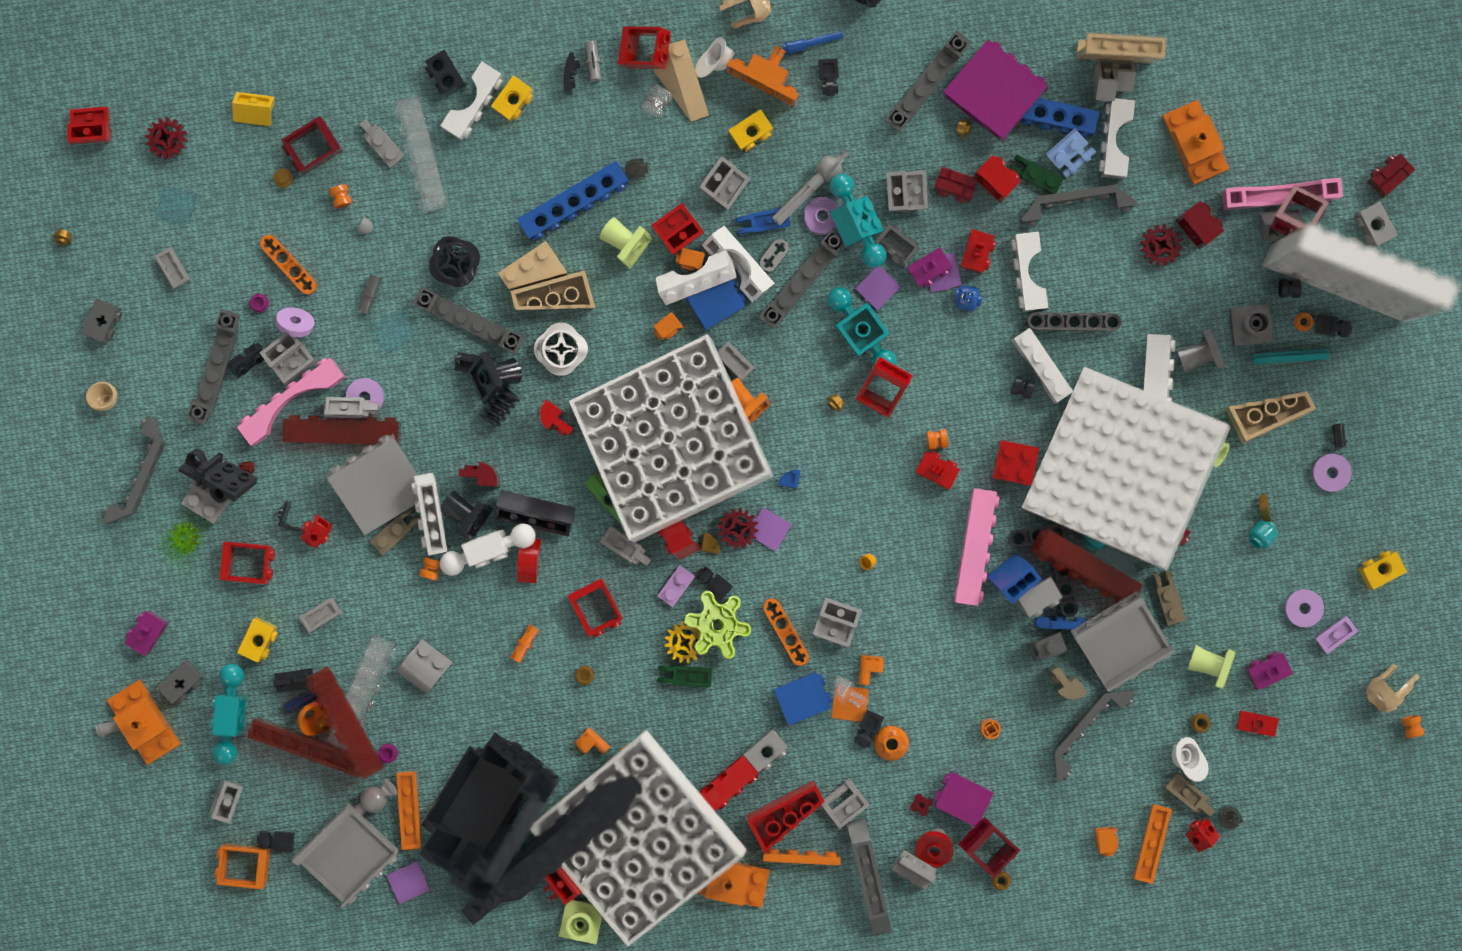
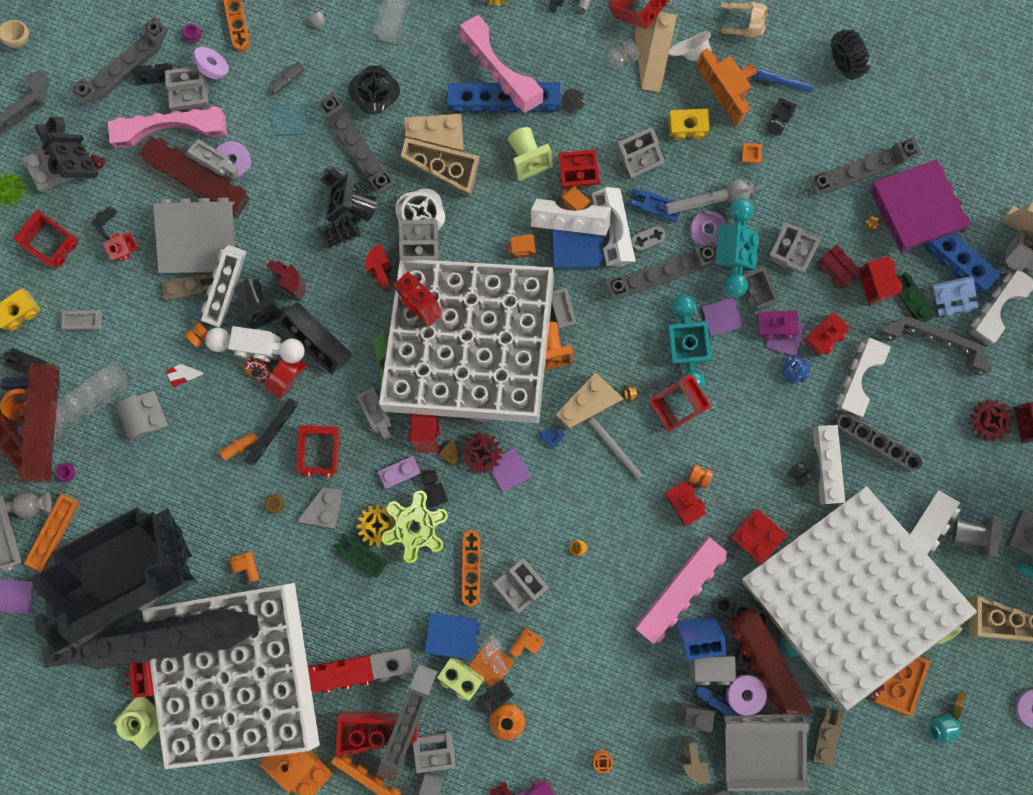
camera: 30 degrees right, 5 degrees down
none -> white sticker [166,364,203,387]
none -> red piece [244,359,271,382]
none -> black tile [244,398,298,466]
none -> light grey wing [298,487,343,529]
none -> dark grey slope [376,663,438,782]
none -> red window [394,271,443,327]
none -> light grey brick [399,219,438,260]
none -> yellowish green brick [437,657,484,701]
none -> bright pink arch [459,15,543,113]
none -> tan wedge [555,373,624,429]
none -> light grey bar [588,416,643,480]
none -> lavender tile [726,674,767,716]
none -> orange plate [741,143,762,165]
none -> orange tile [873,657,931,717]

